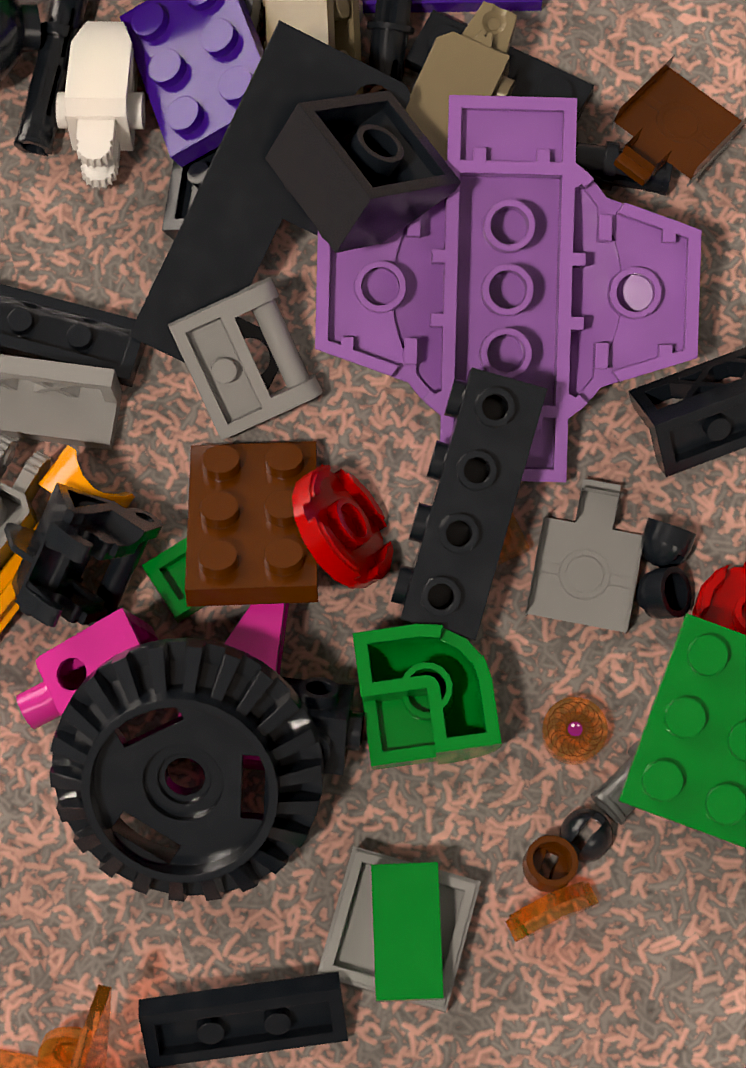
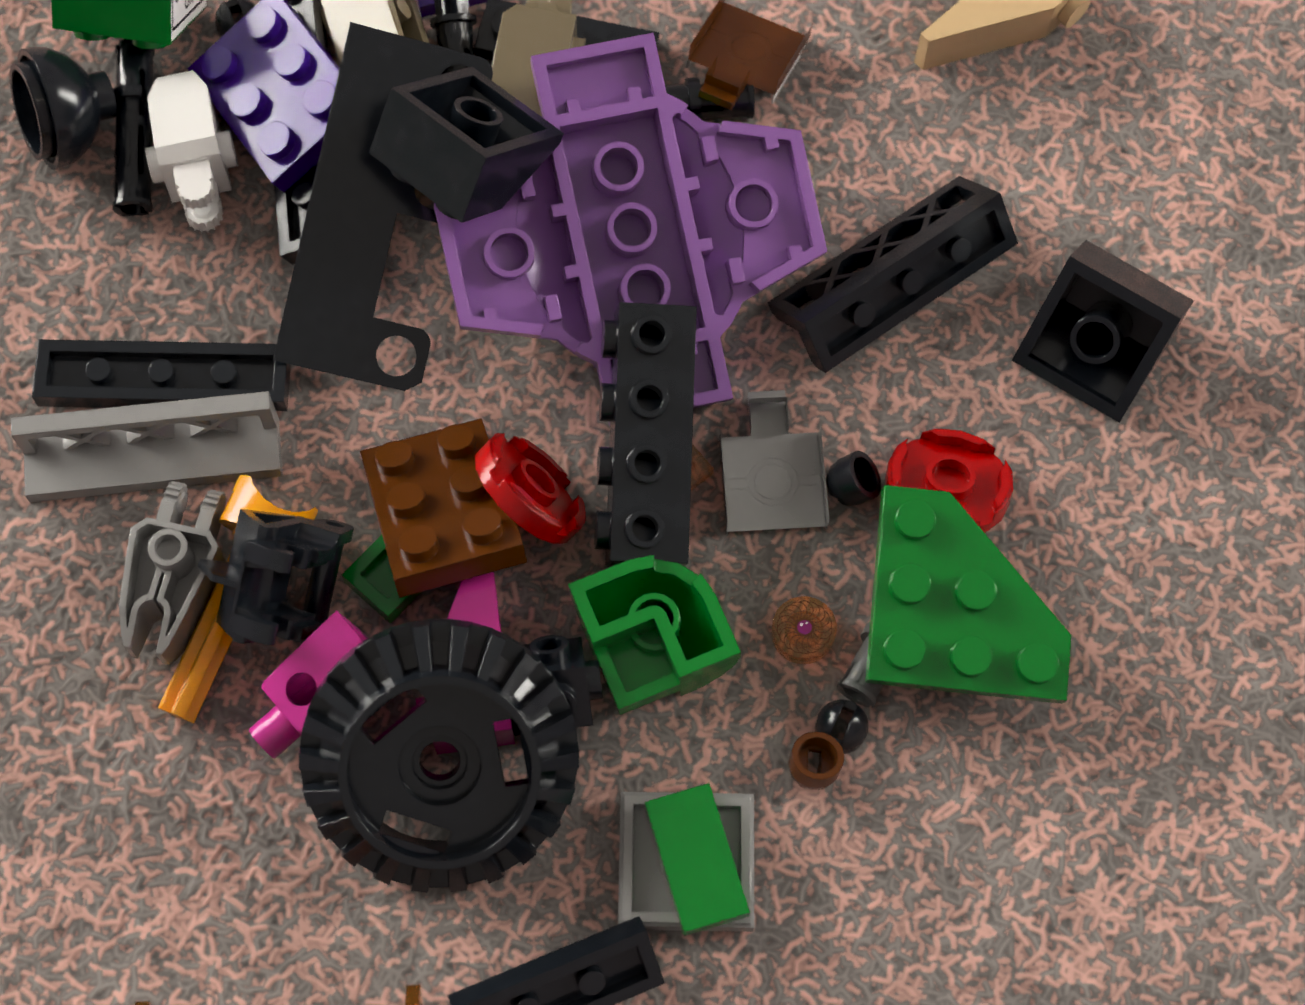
camera: 20 degrees left, 5 degrees down
light grey plate [168,278,323,441] -> none
clear orange tile [505,881,599,942] -> none
black hinge [640,518,696,568] -> none

